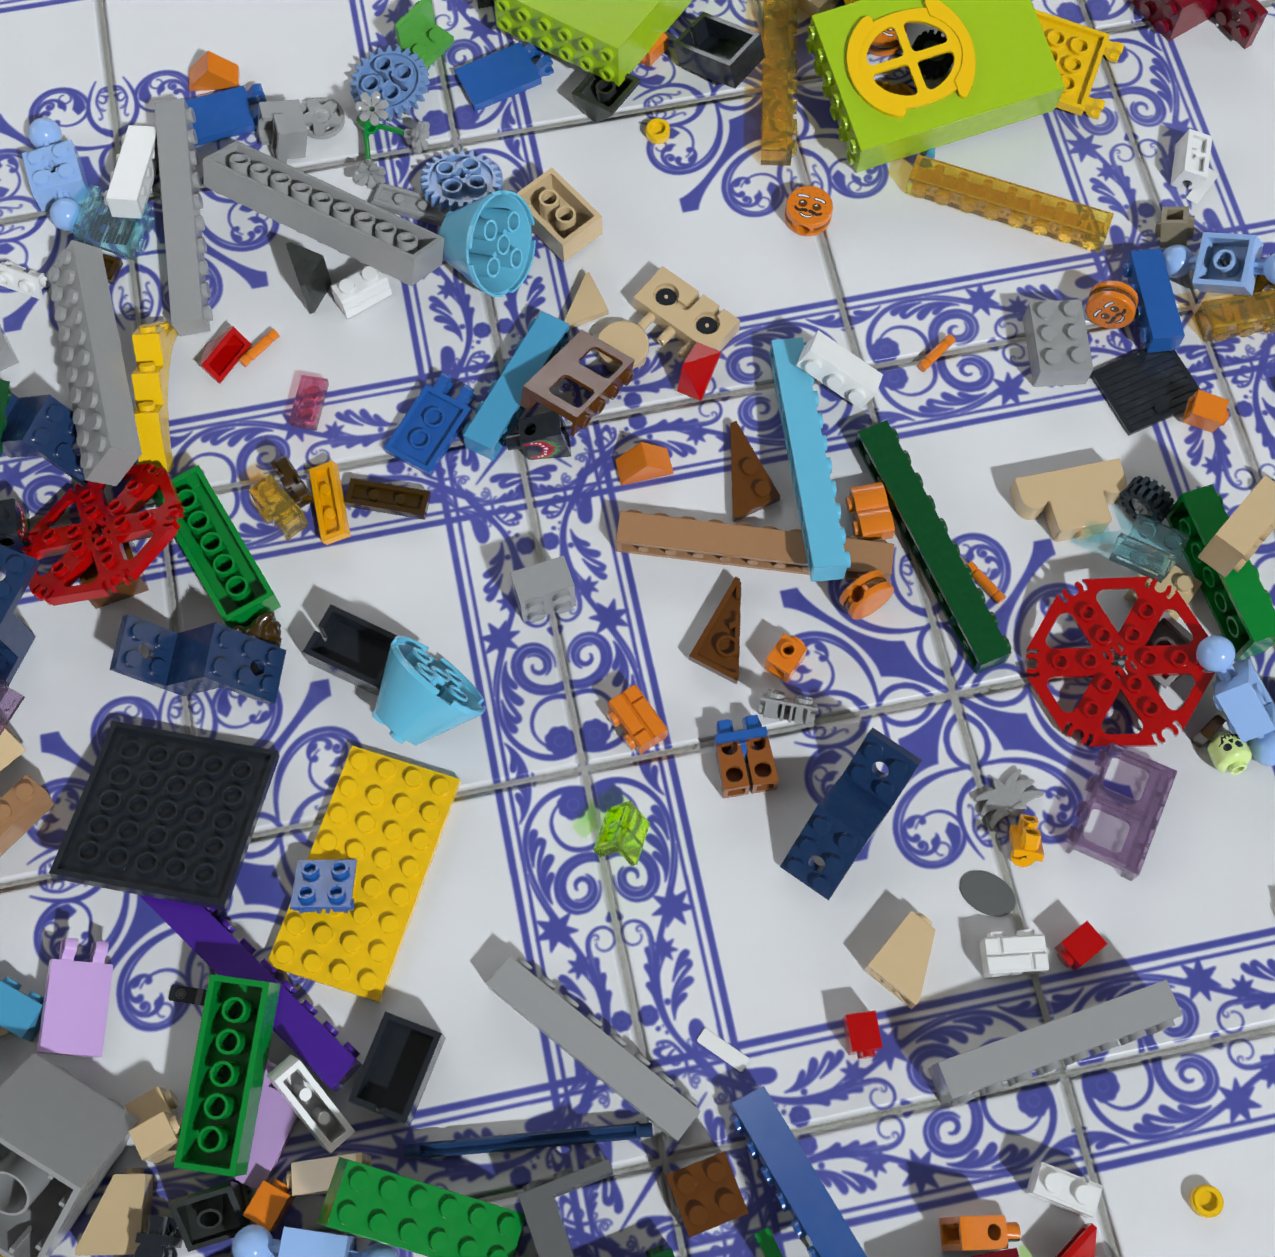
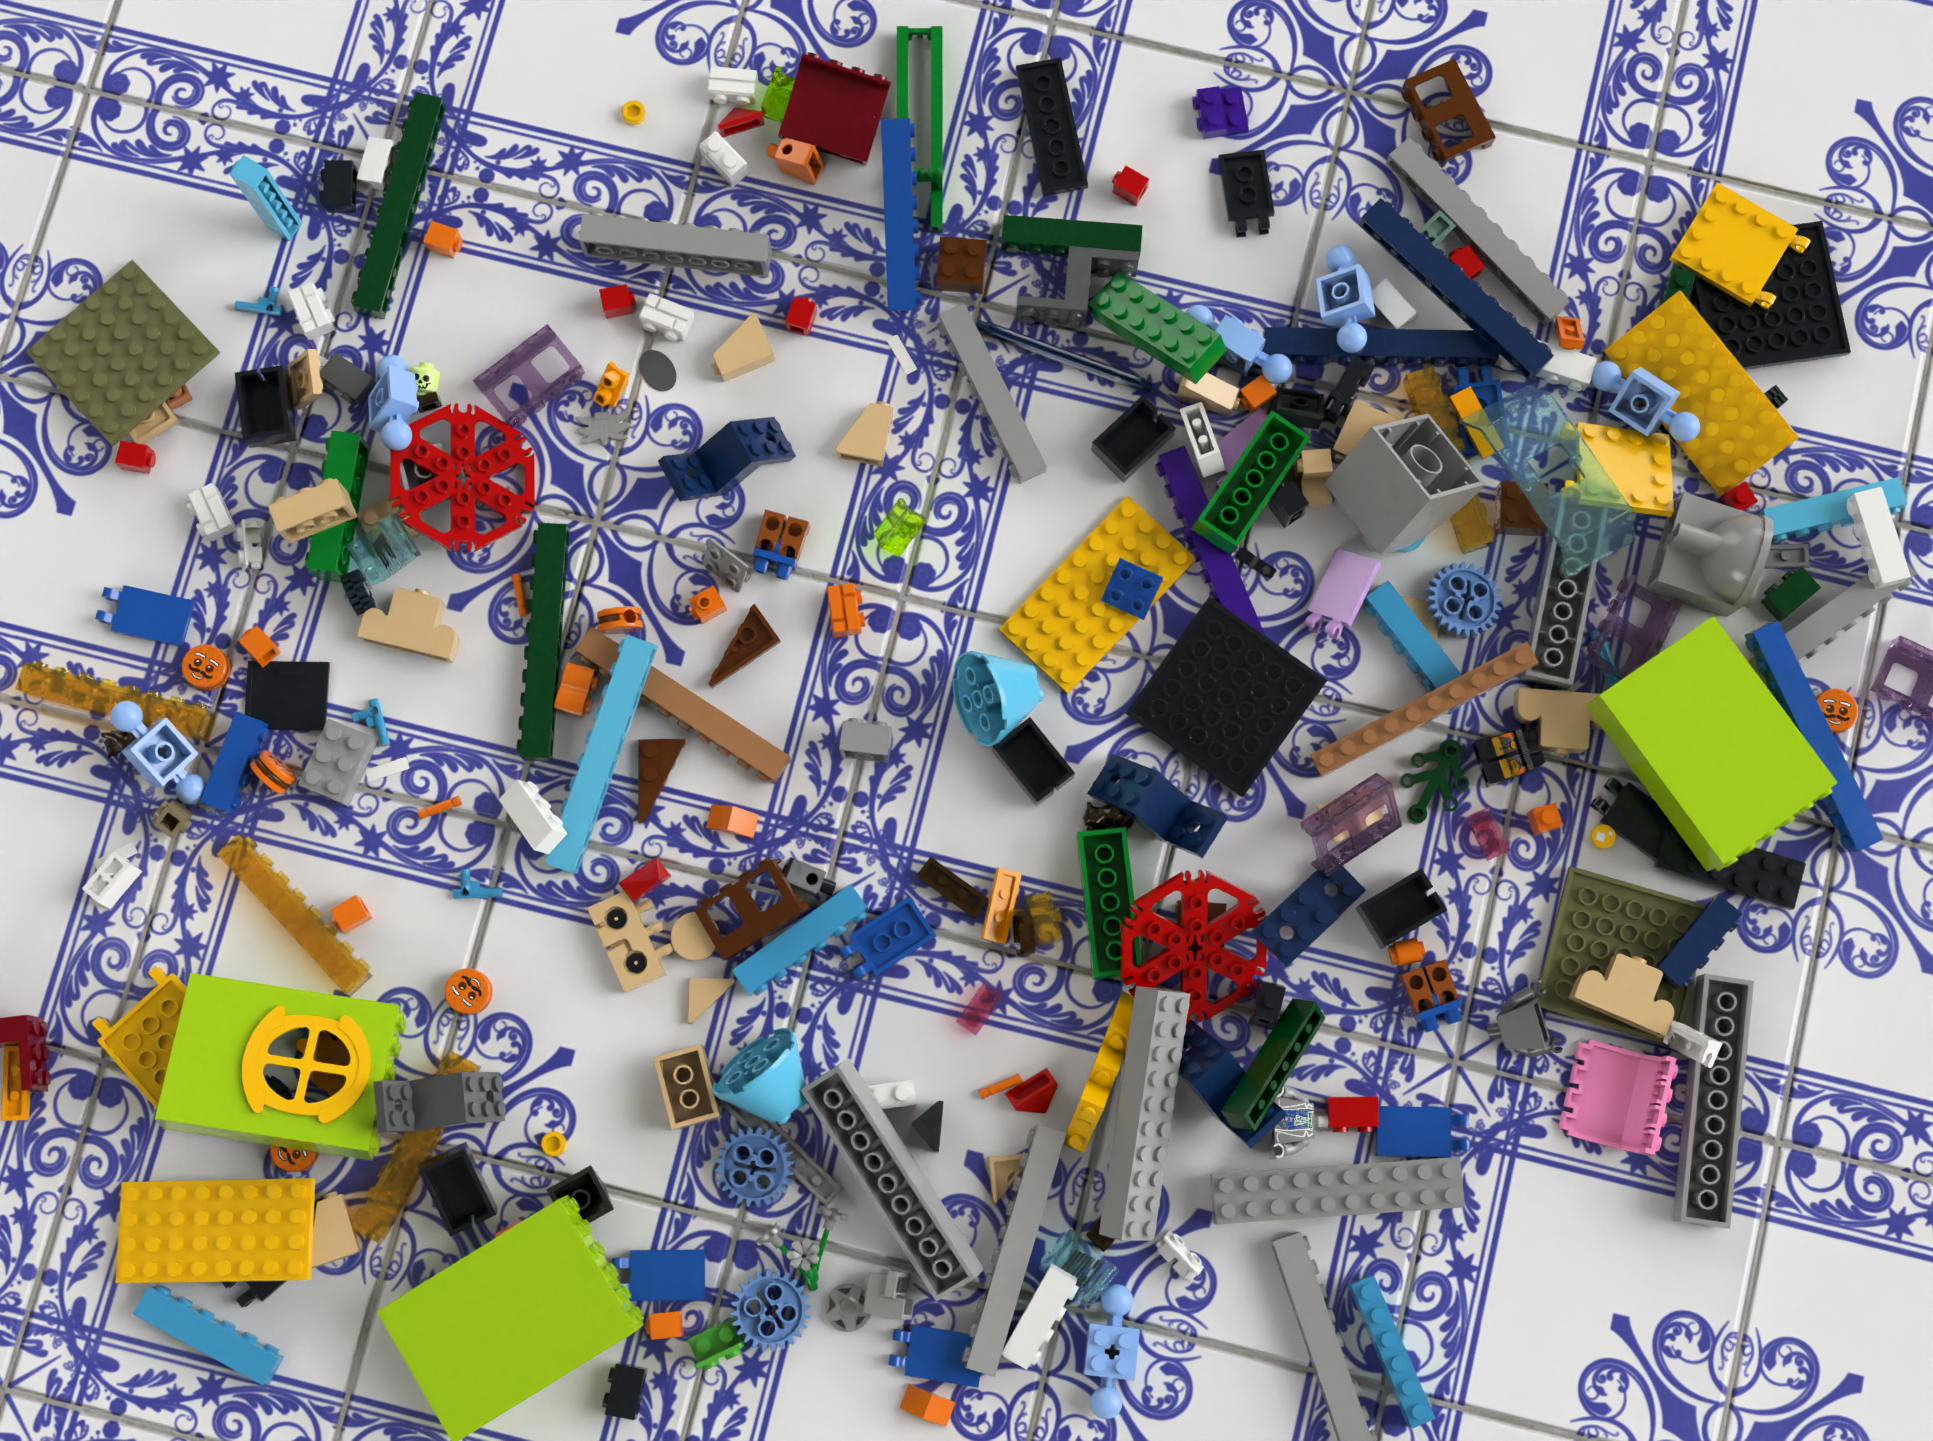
camera: 155 degrees left, 10 degrees up
none -> orange head [182,644,231,691]
none -> orange brick [330,895,373,933]
none -> dark azure hose [352,698,390,747]
none -> white sticker [365,757,409,782]
none -> dark grey bracket [373,1072,506,1133]
none -> dark azure hose [453,869,503,899]
none -> orange brick [646,1310,684,1340]
none -> tan slope [835,401,894,467]
none -> tan tile [988,1154,1023,1204]
none -> black brick [1268,481,1309,528]

